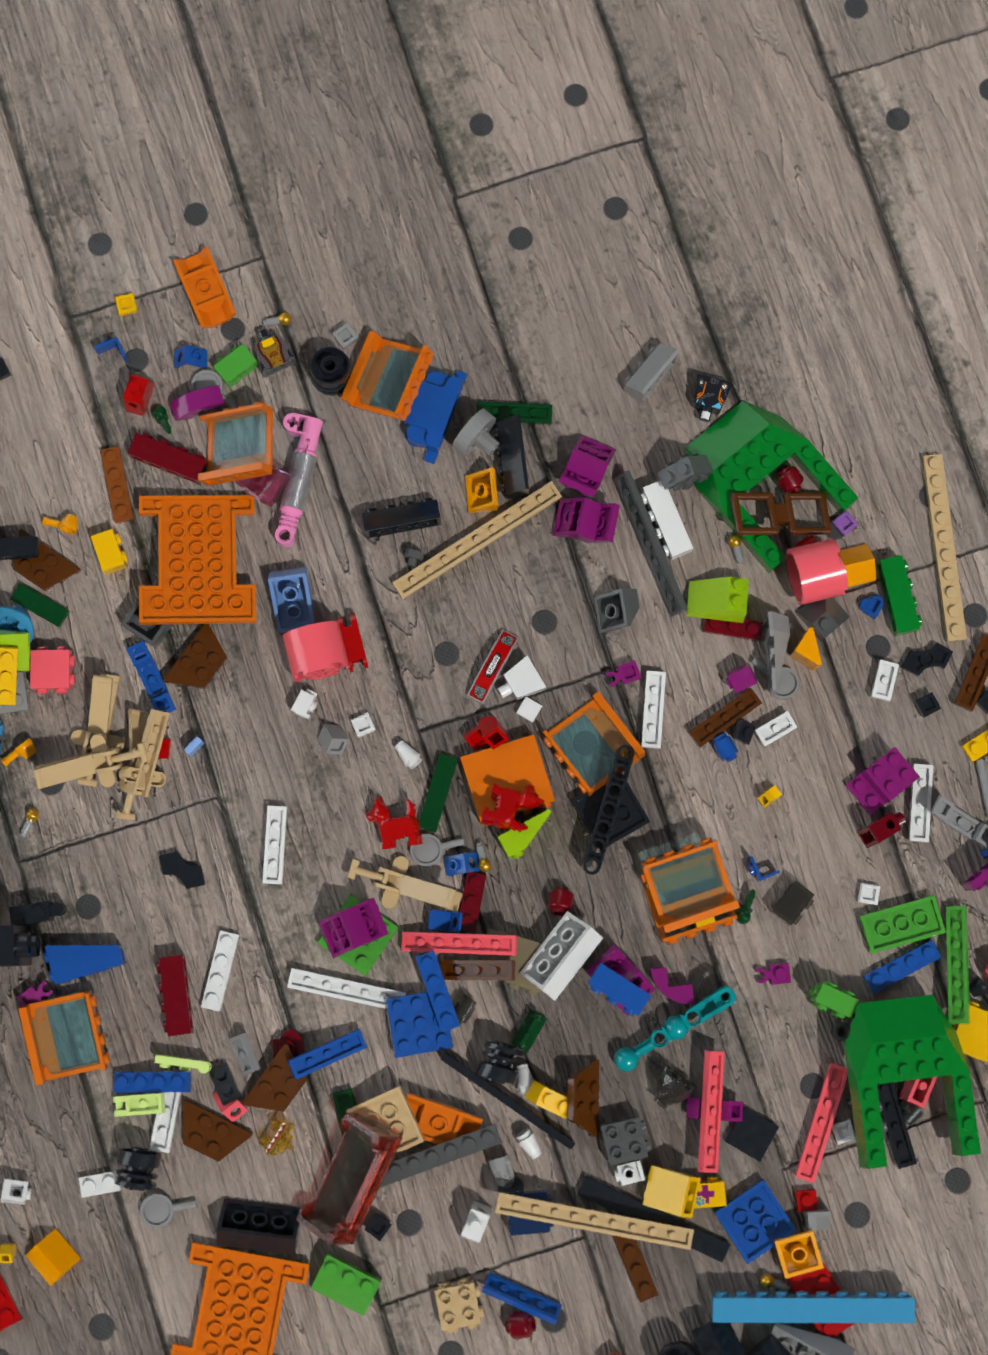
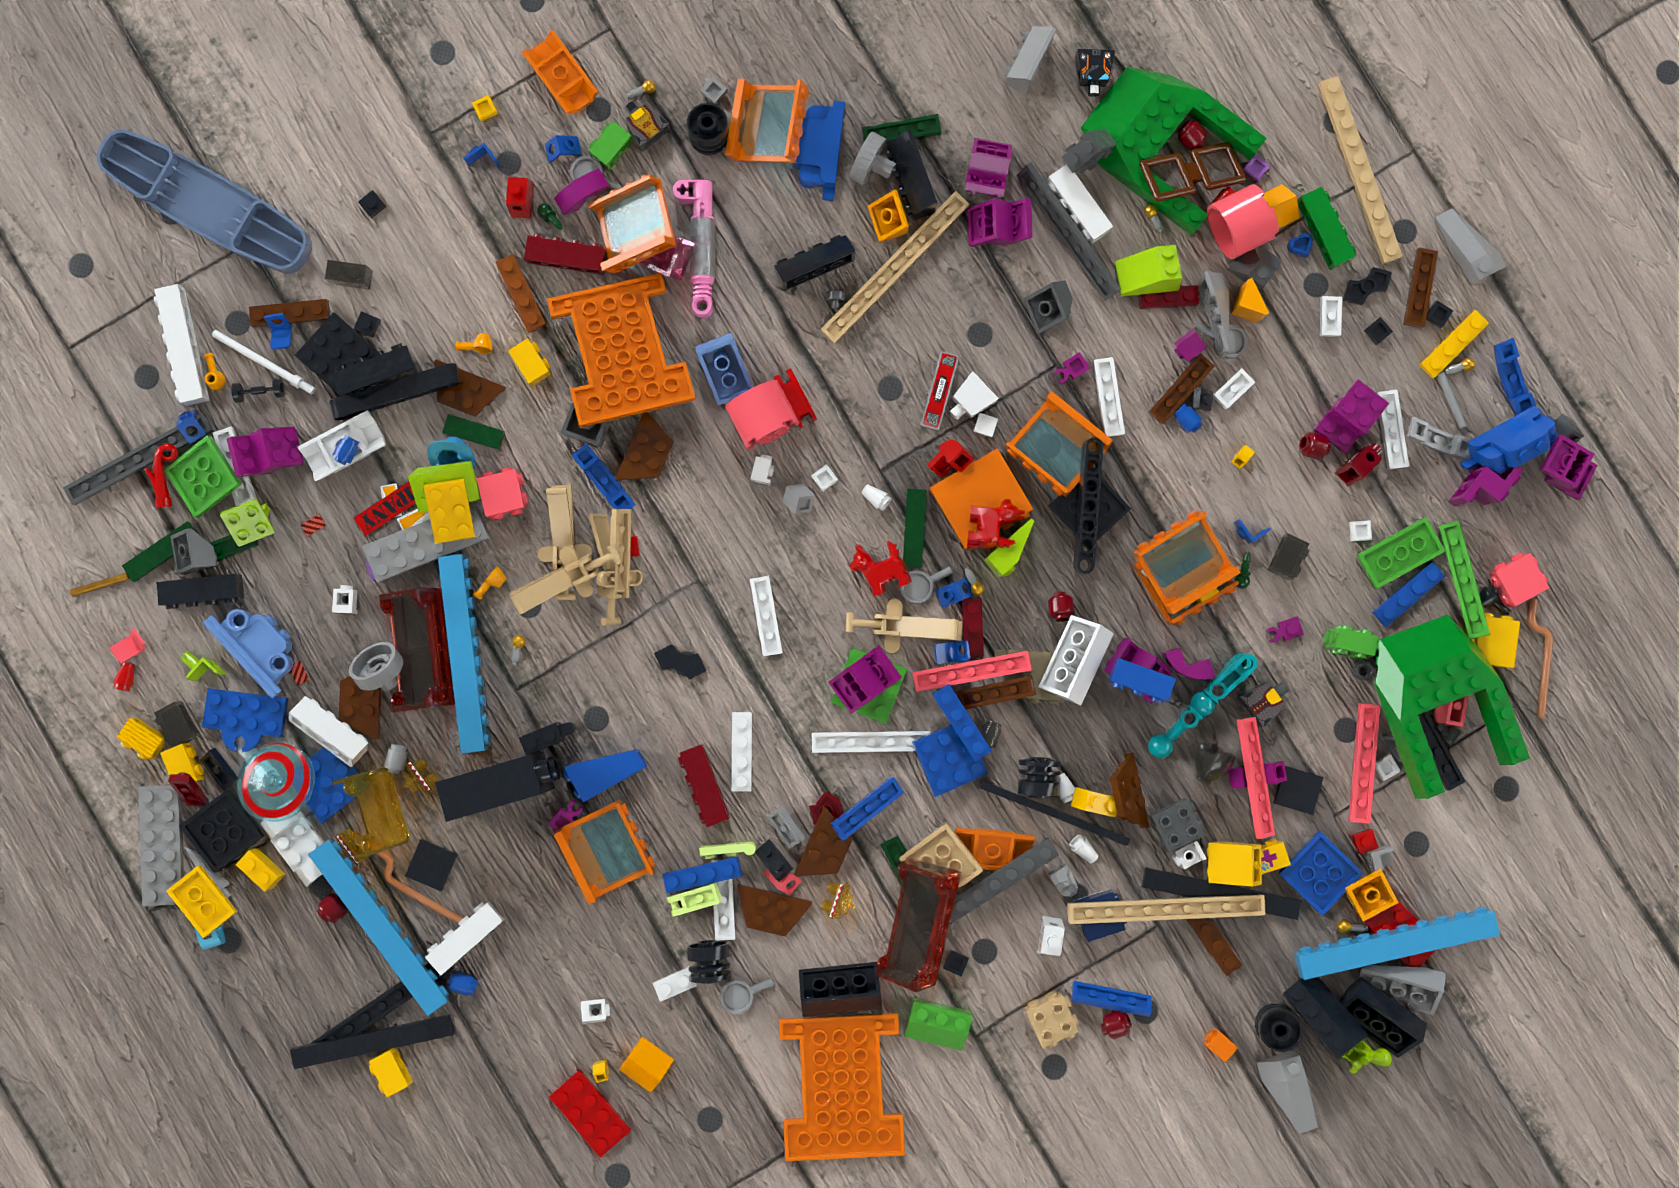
camera: 15 degrees left, 5 degrees up
light blue tile [184,736,205,757] -> none
dark green hinge [511,1009,547,1053] -> none
none -> torso [1237,682,1289,727]
none -> dark red head [1299,432,1330,460]

